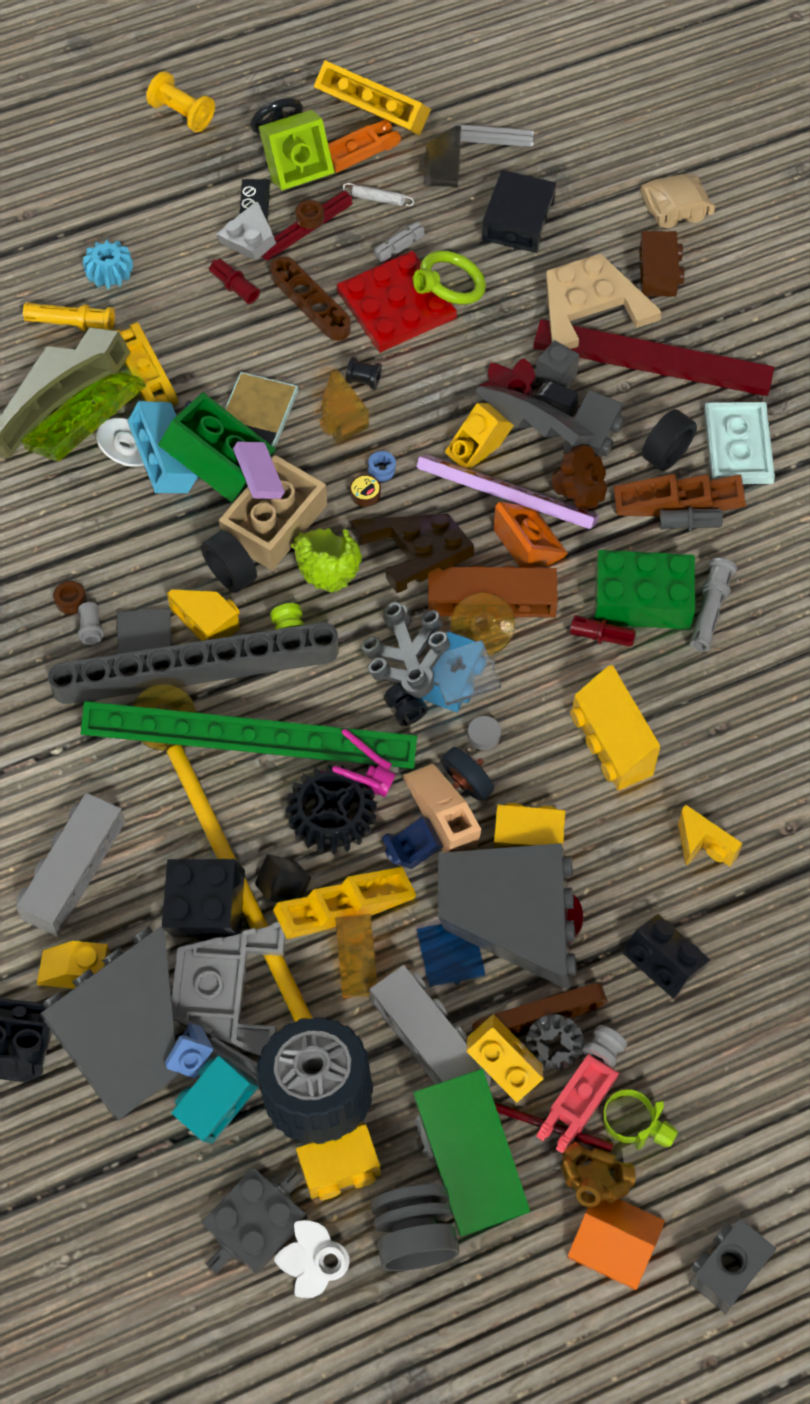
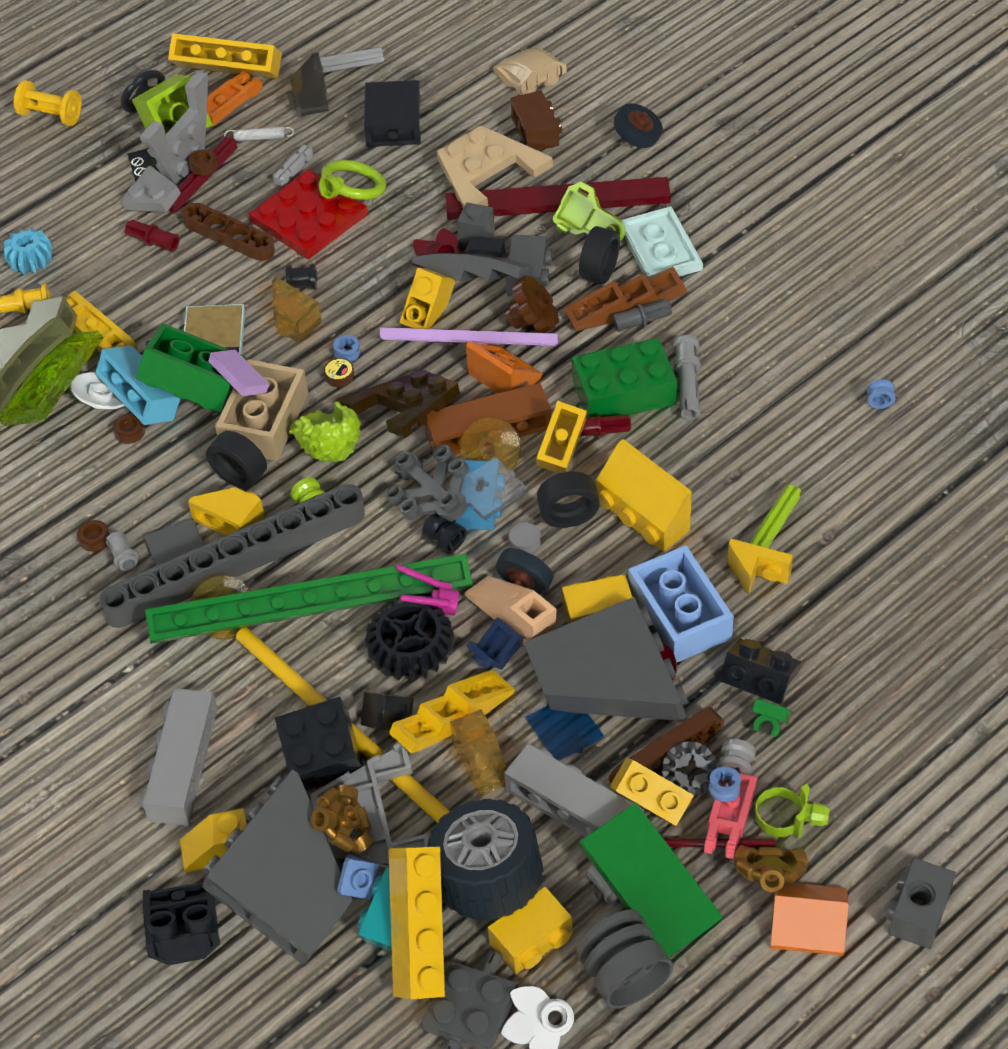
camera: 15 degrees left, 10 degrees down
none -> reddish brown tile [113,414,145,444]
none -> light grey wing [140,71,208,186]
none -> pearl gold piece [311,785,374,855]
none -> yellow brick [389,847,445,999]
none -> yellow brick [536,401,587,474]
none -> black tyre [537,471,600,528]
none -> lime piece [553,181,626,241]
none -> black wheel [614,103,663,148]
none -> light blue brick [628,546,734,662]
none -> medium blue bush [709,767,741,802]
none -> lime axle [749,484,801,548]
none -> green tile [752,698,793,737]

